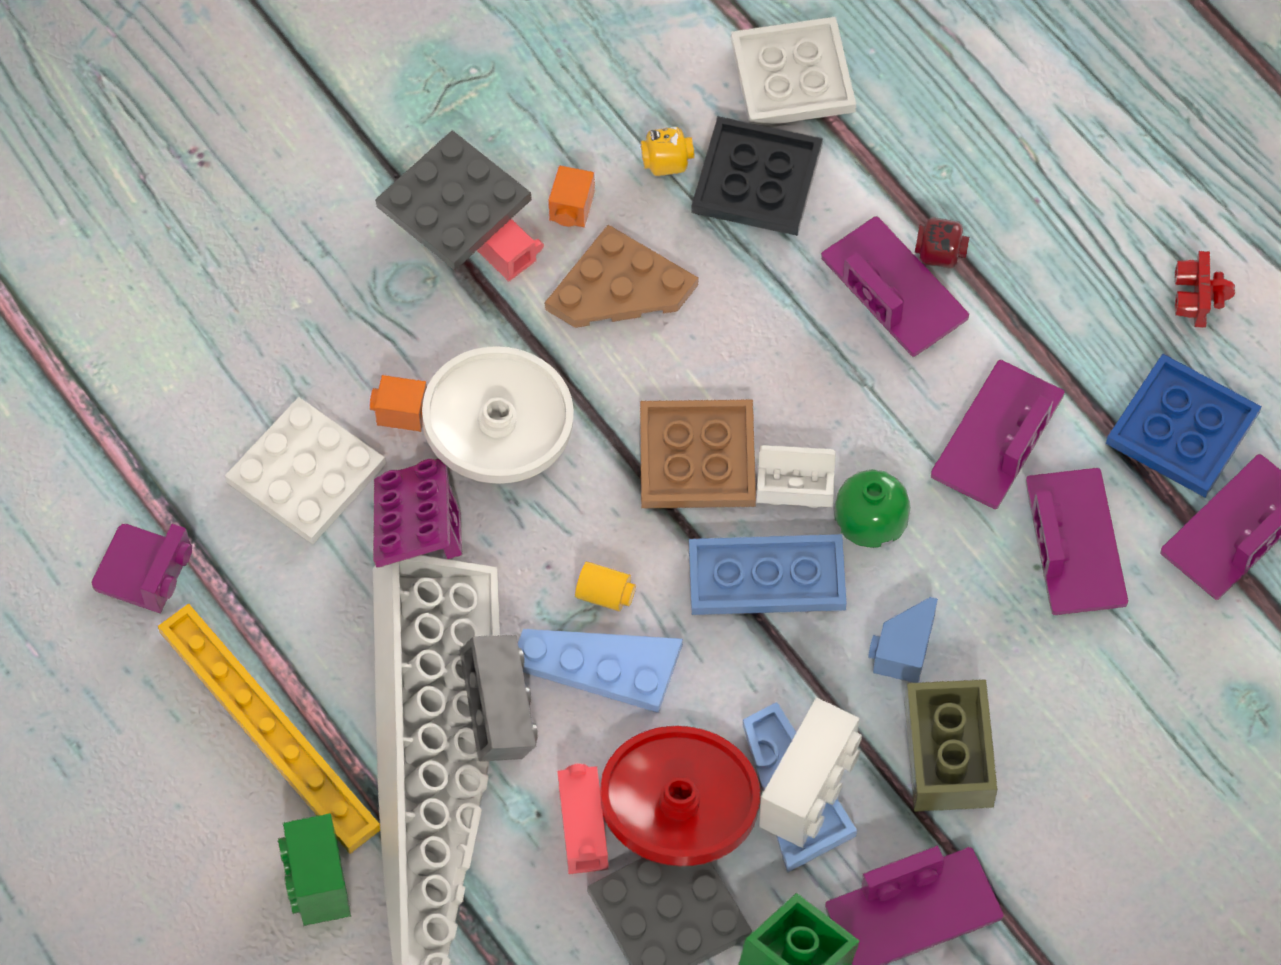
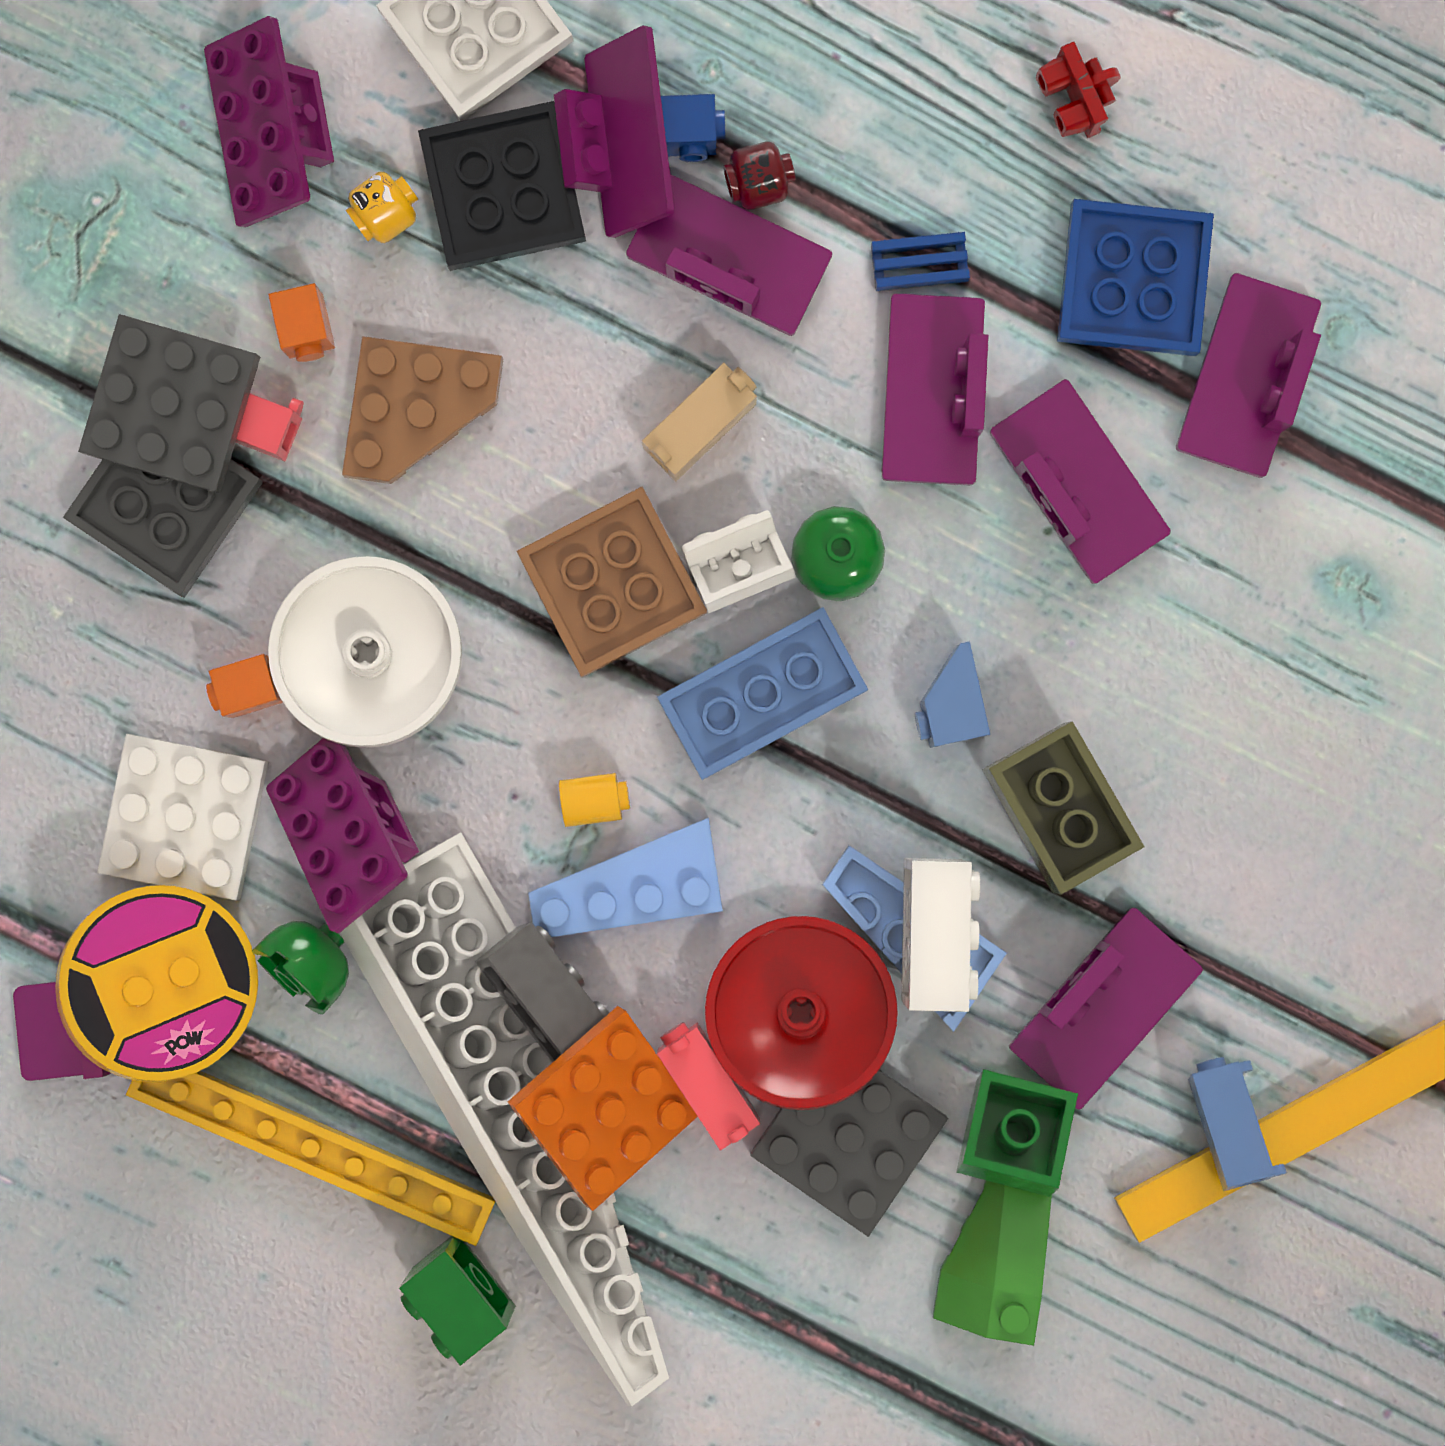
camera: 30 degrees left, 25 degrees up
none -> brick [55,885,258,1082]
none -> dark grey plate [63,459,264,598]
none -> magenta bracket [204,16,334,228]
none -> green cylinder [252,921,349,1014]
none -> orange plate [507,1006,698,1211]
none -> magenta bracket [554,25,674,238]
none -> tan brick [642,363,757,482]
none -> blue brick [661,94,726,162]
none -> blue tile [871,232,970,291]

